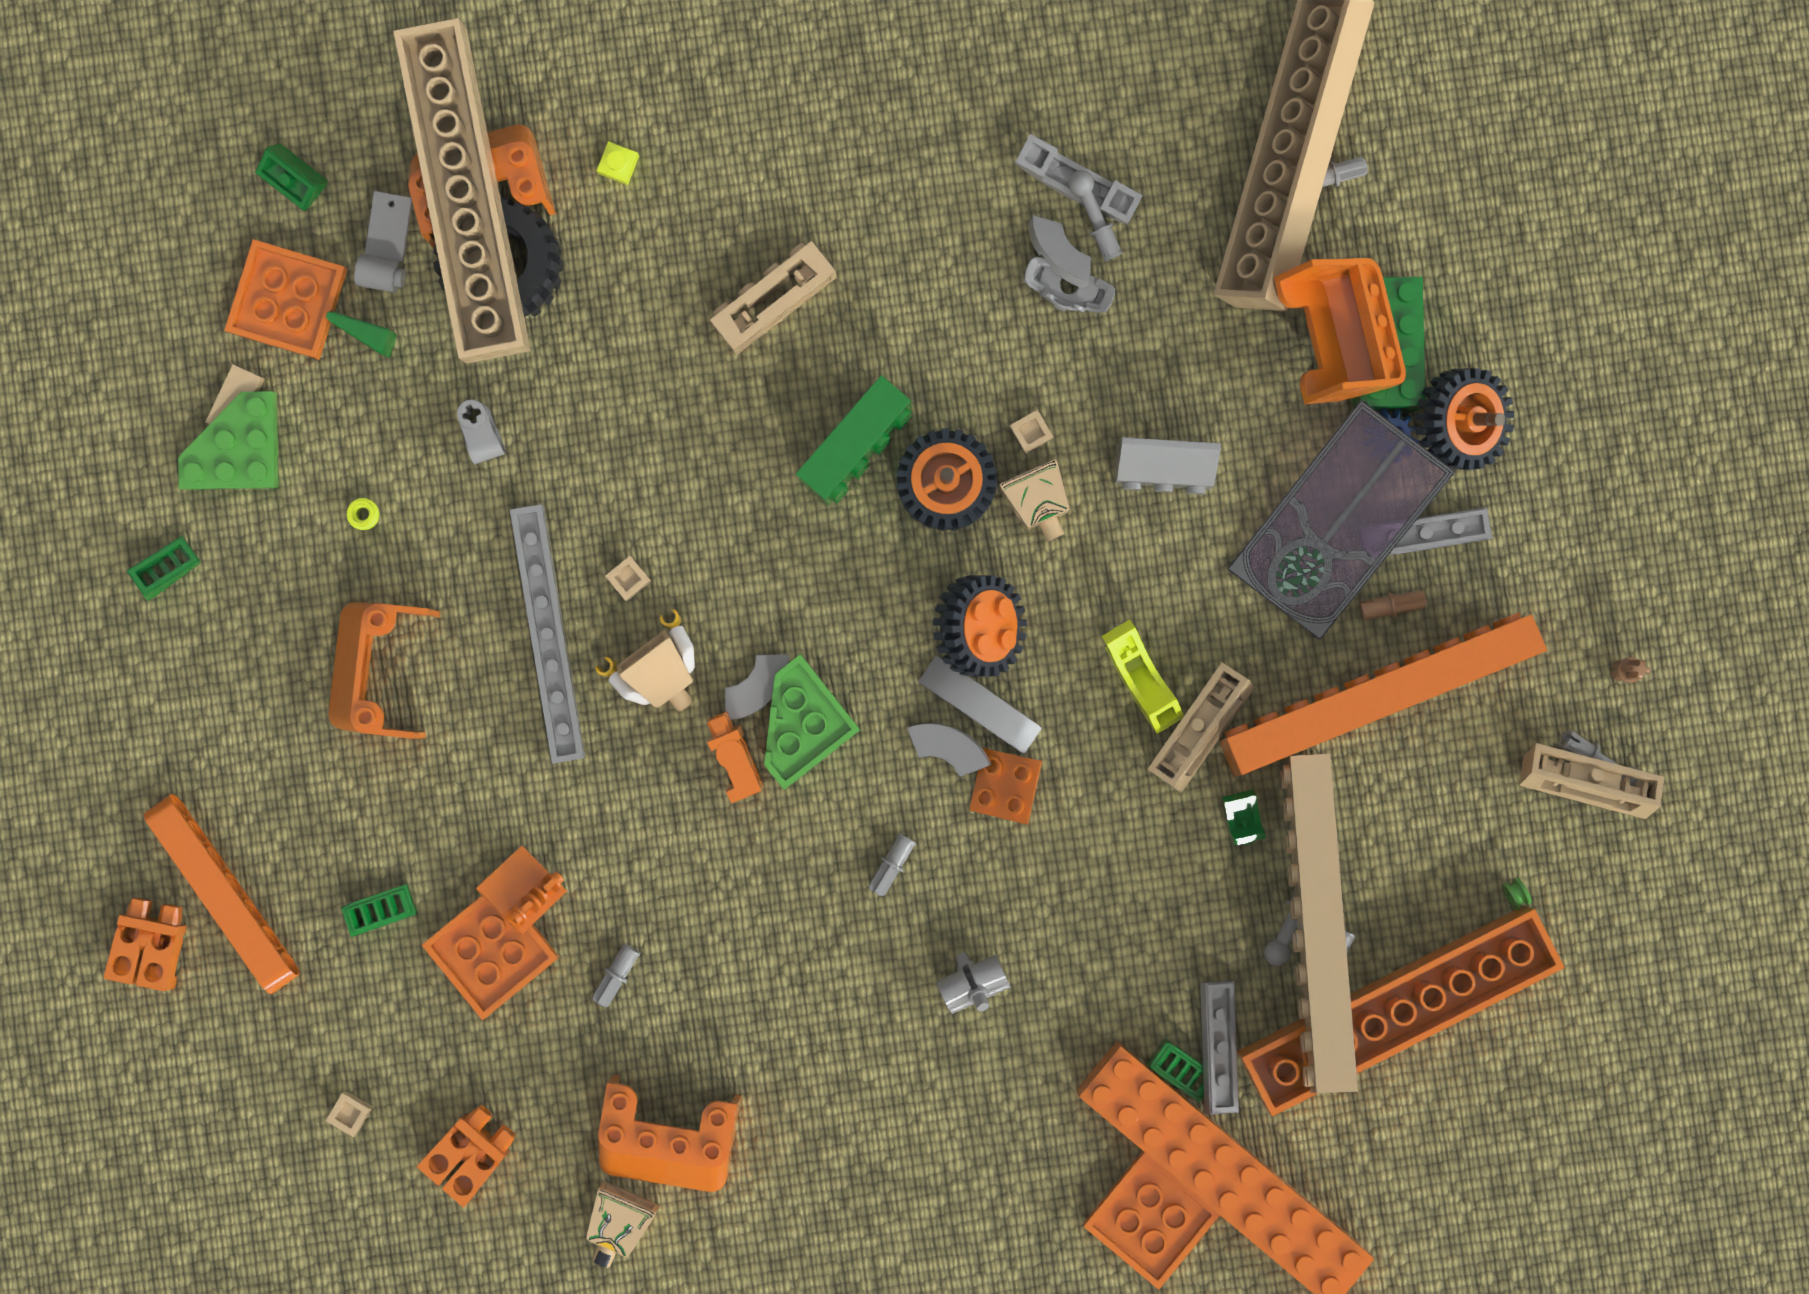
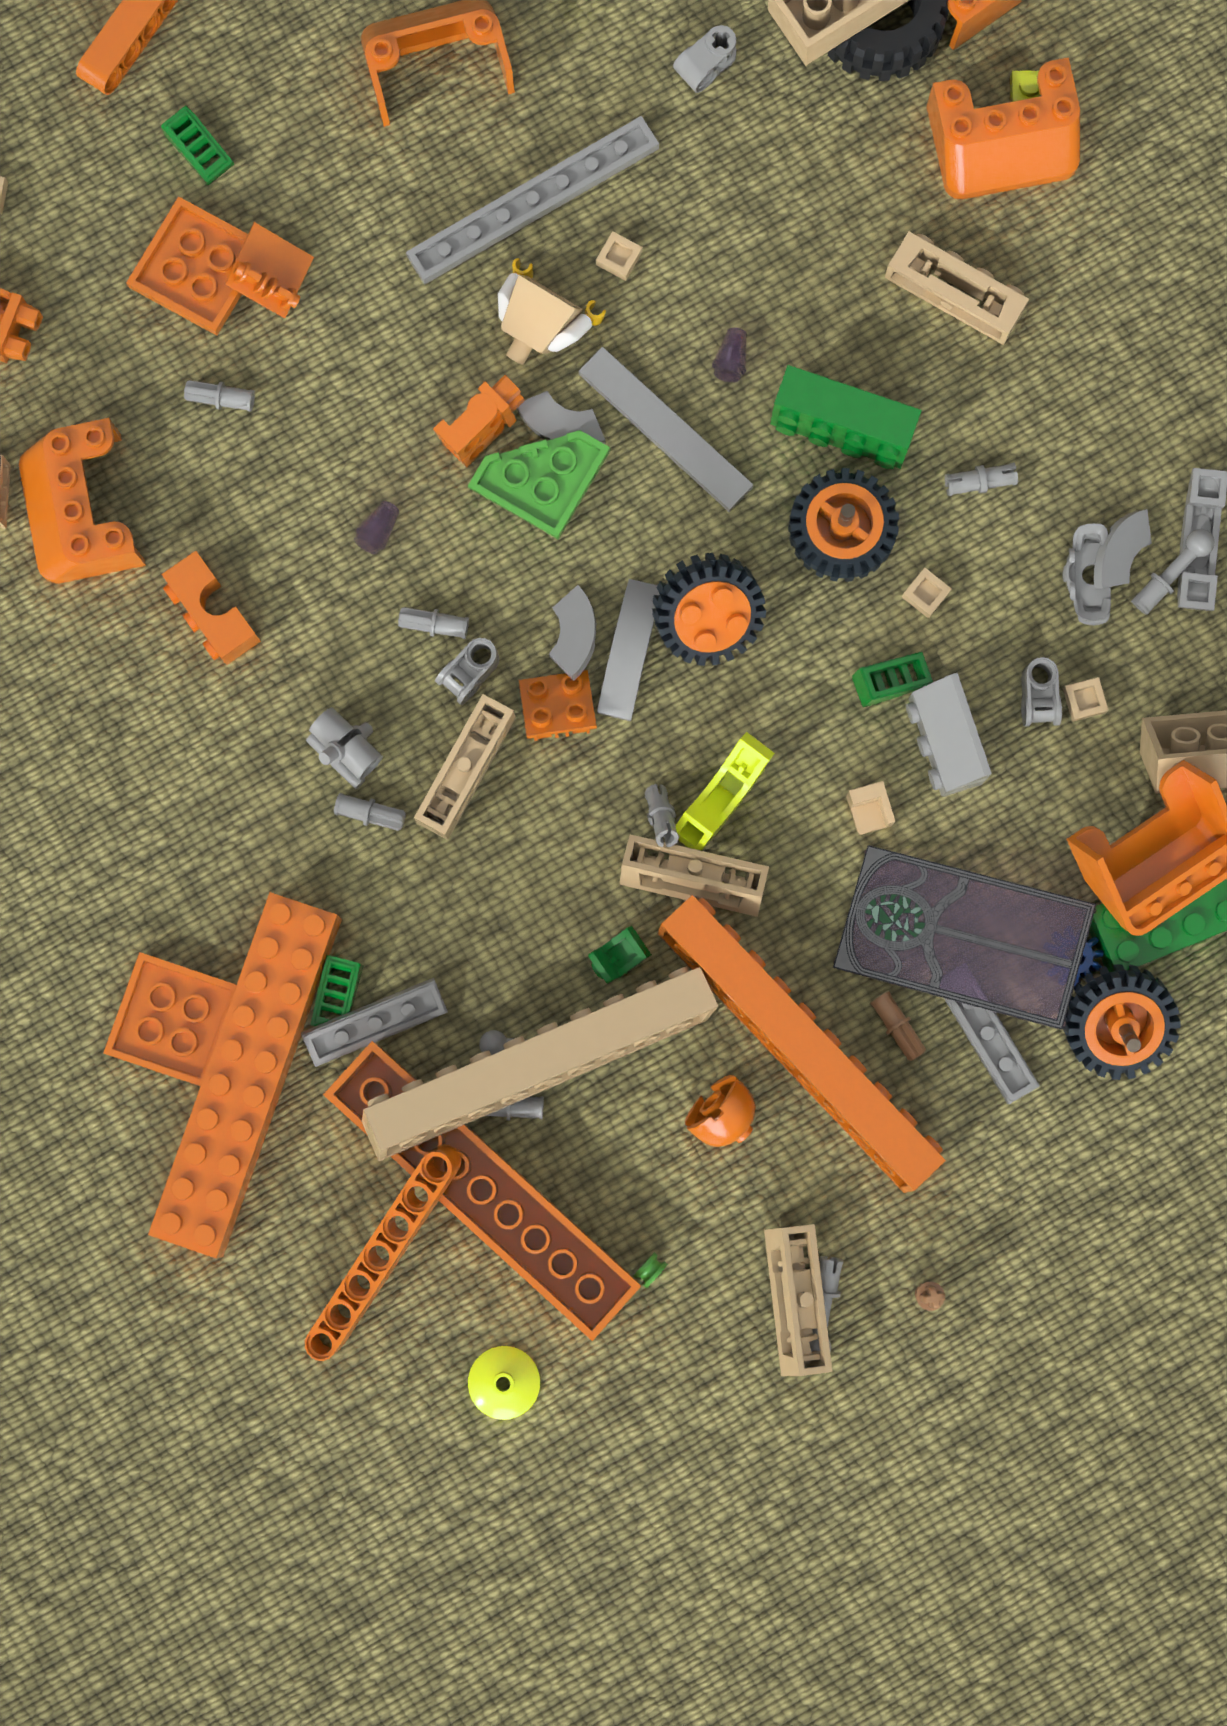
camera: 65 degrees right, 5 degrees down
tan torso [998,459,1069,542] -> none
none -> orange arch [161,551,261,665]
none -> orange beam [305,1145,461,1361]
none -> light grey axle [334,793,406,831]
none -> cone [354,501,400,555]
none -> tan brick [414,694,516,840]
none -> light grey piece [435,638,500,705]
none -> neon yellow dish [468,1346,540,1420]
none -> light grey tile [579,347,753,512]
none -> light grey pin [645,784,679,847]
none -> orange cylinder [685,1075,755,1147]
none -> cone [712,328,747,383]
none -> tan panel [846,781,895,835]
none -> green slope [852,651,933,707]
none -> orange windscreen [926,57,1080,199]
none -> light grey pin [945,462,1018,496]
none -> light grey piece [1021,657,1062,727]
none -> tan plate [1063,677,1109,722]

